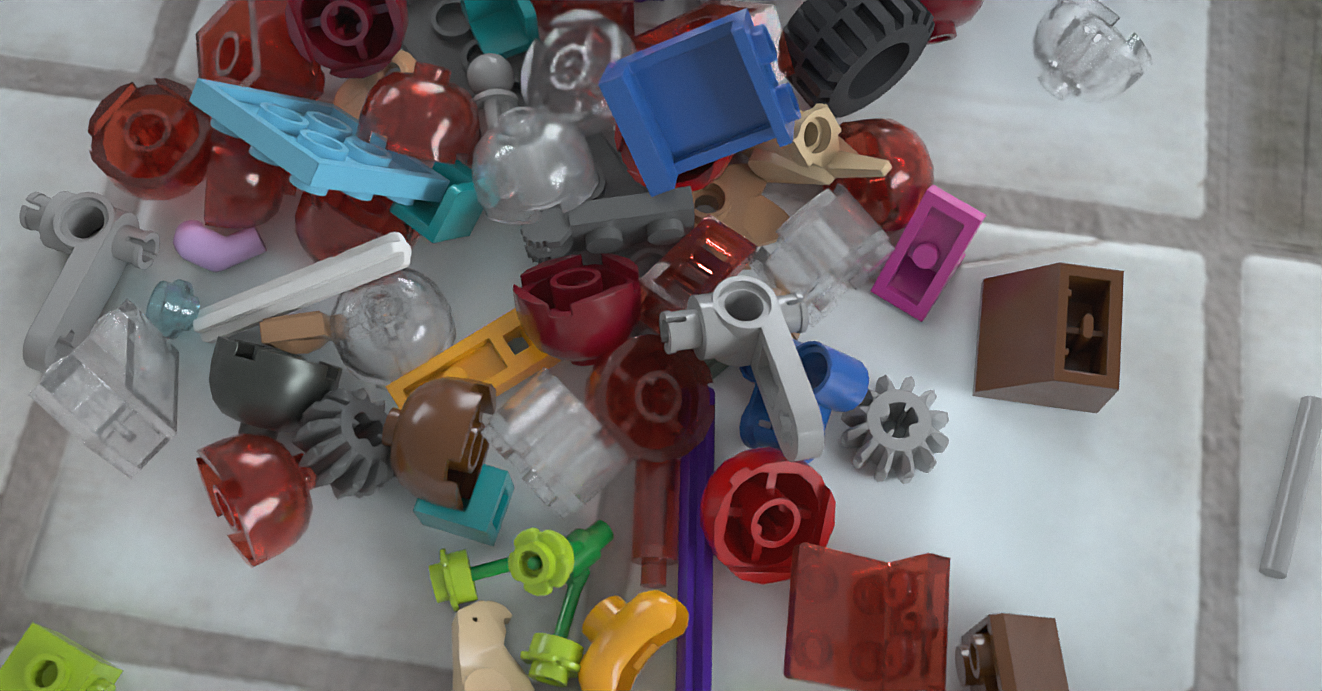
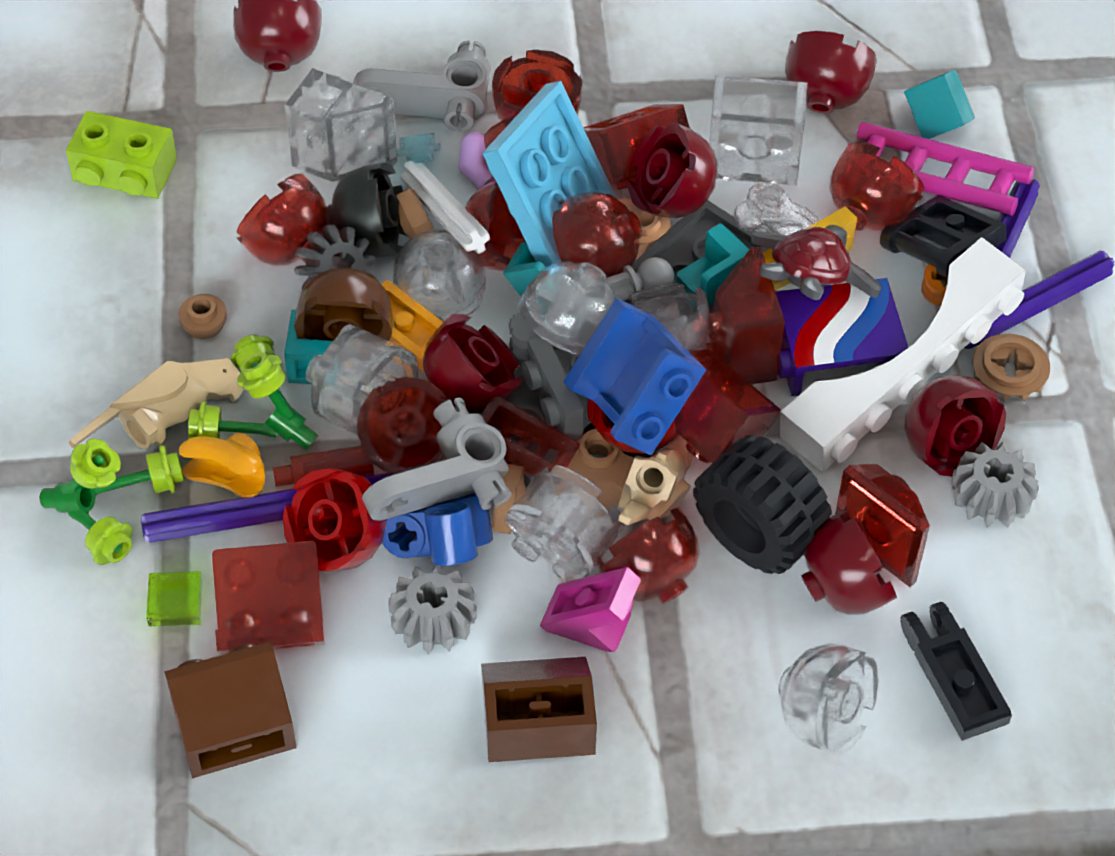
camera: 75 degrees right, 15 degrees down
none -> medium nougat plate [178,294,227,339]

